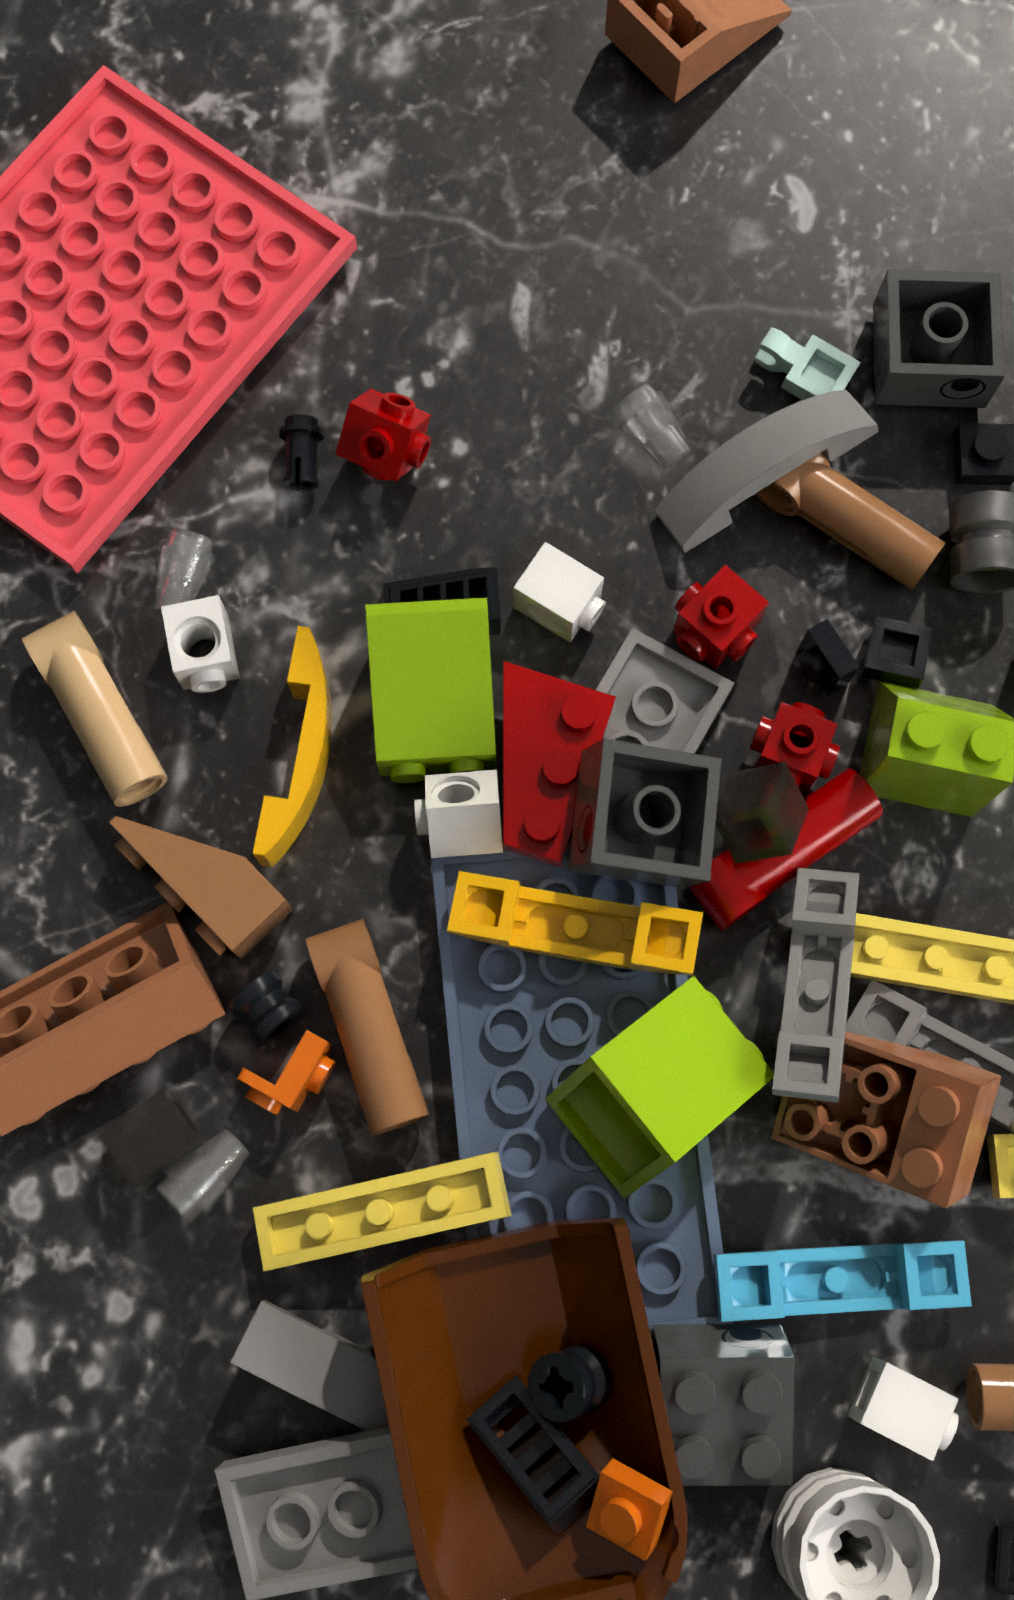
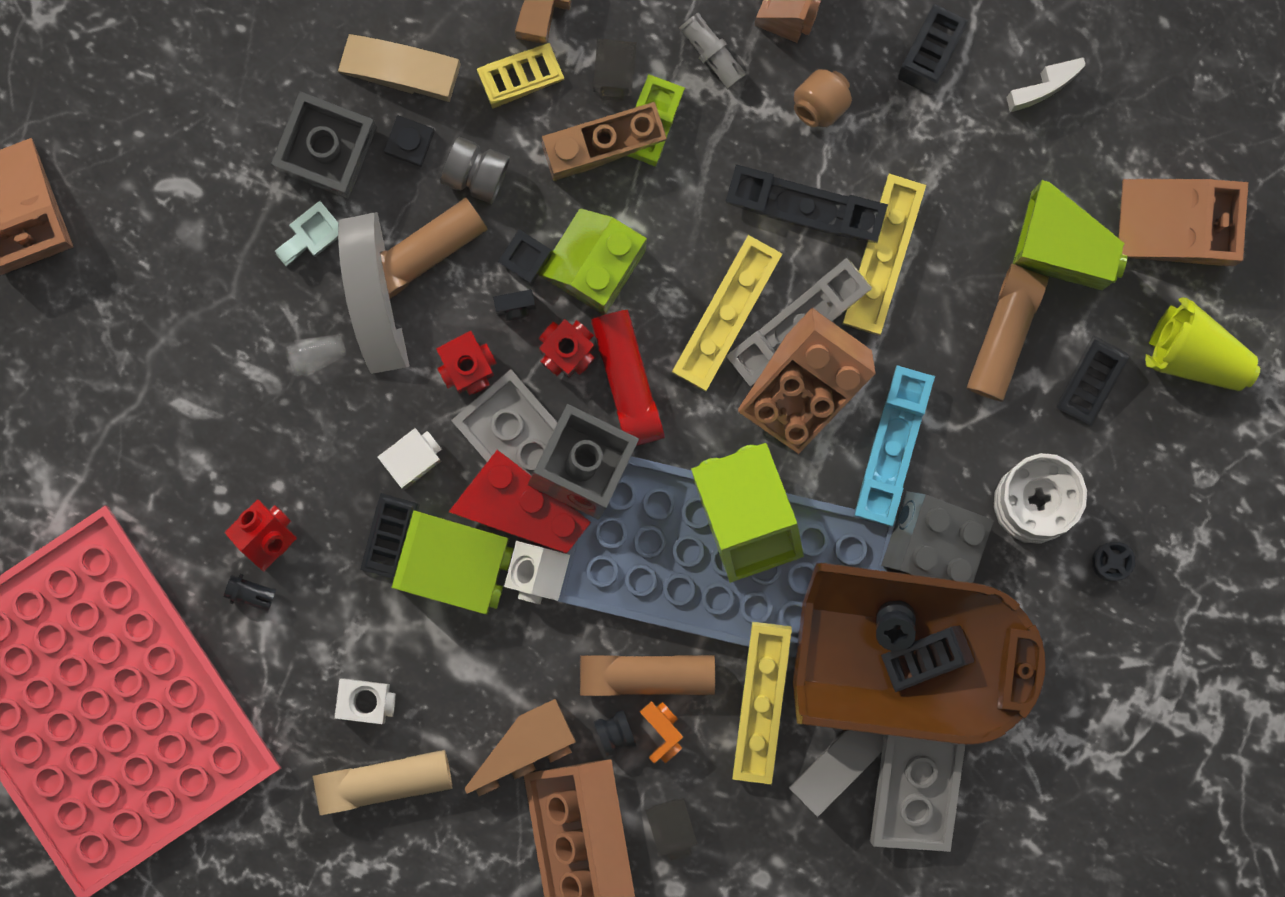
camera: 75 degrees left, 10 degrees up
clear cone [154,528,216,611] -> none
clear cone [156,1128,250,1223] -> none
yellow slope [253,626,332,867] -> none
yellow slope [447,871,703,976] -> none
orange plate [586,1458,673,1561] -> none
clear smoke brick [715,761,809,863] -> none
light grey slope [772,868,860,1103] -> none
white brick [848,1357,959,1461] -> none

